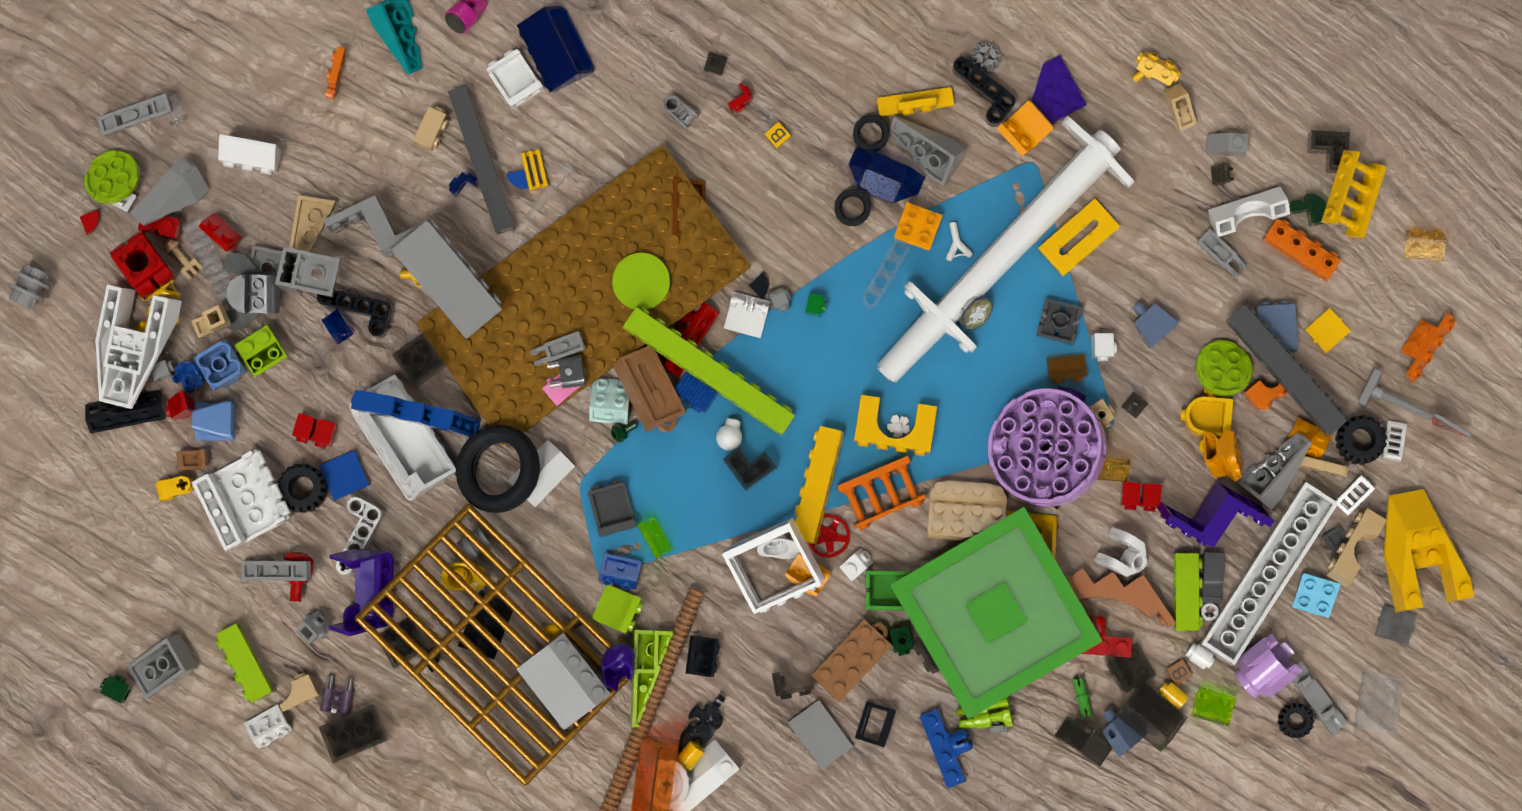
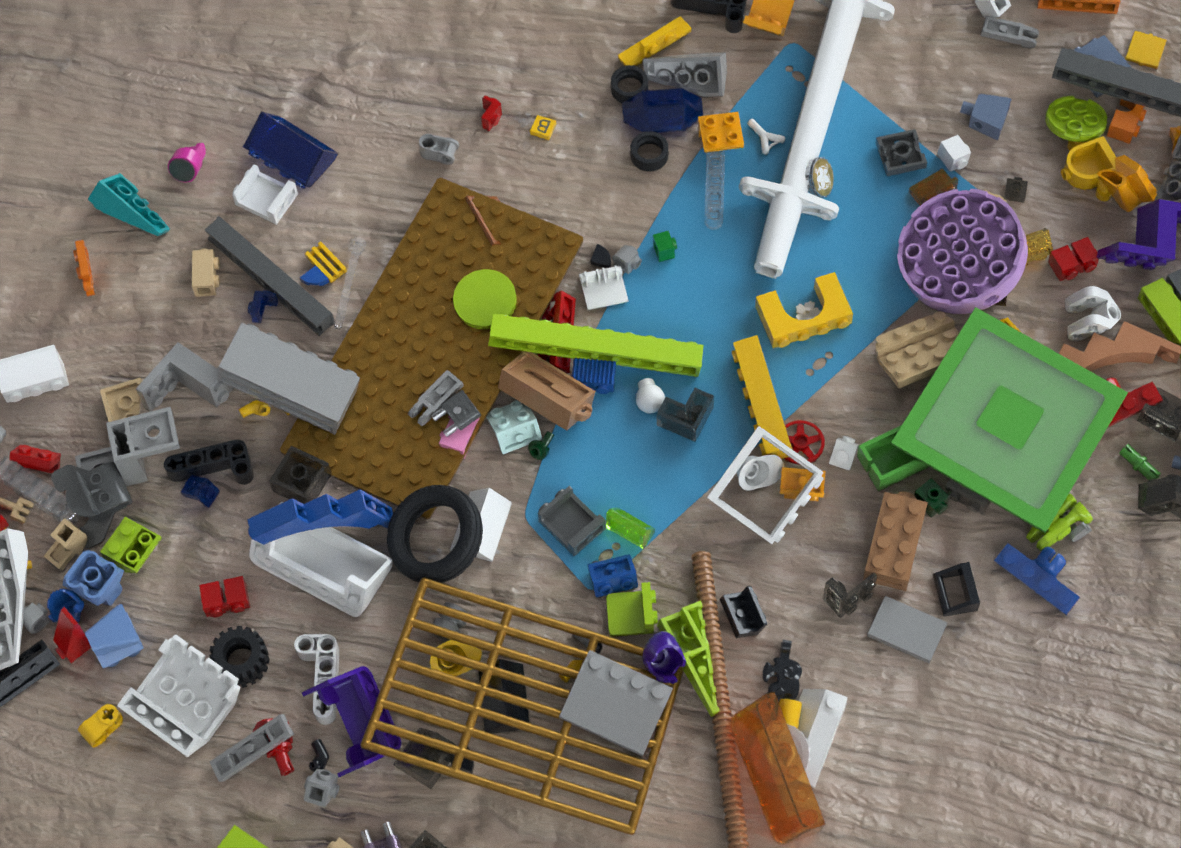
camera: 25 degrees left, 20 degrees down
medium nougat bracket [176,449,208,471] -> none
blue tile [319,450,370,501] -> none
clear smoke tile [704,52,727,76] -> none
orange fence [837,456,926,531] -> none
yellow piece [1038,198,1120,277] -> none
none -> black arm [309,739,329,772]

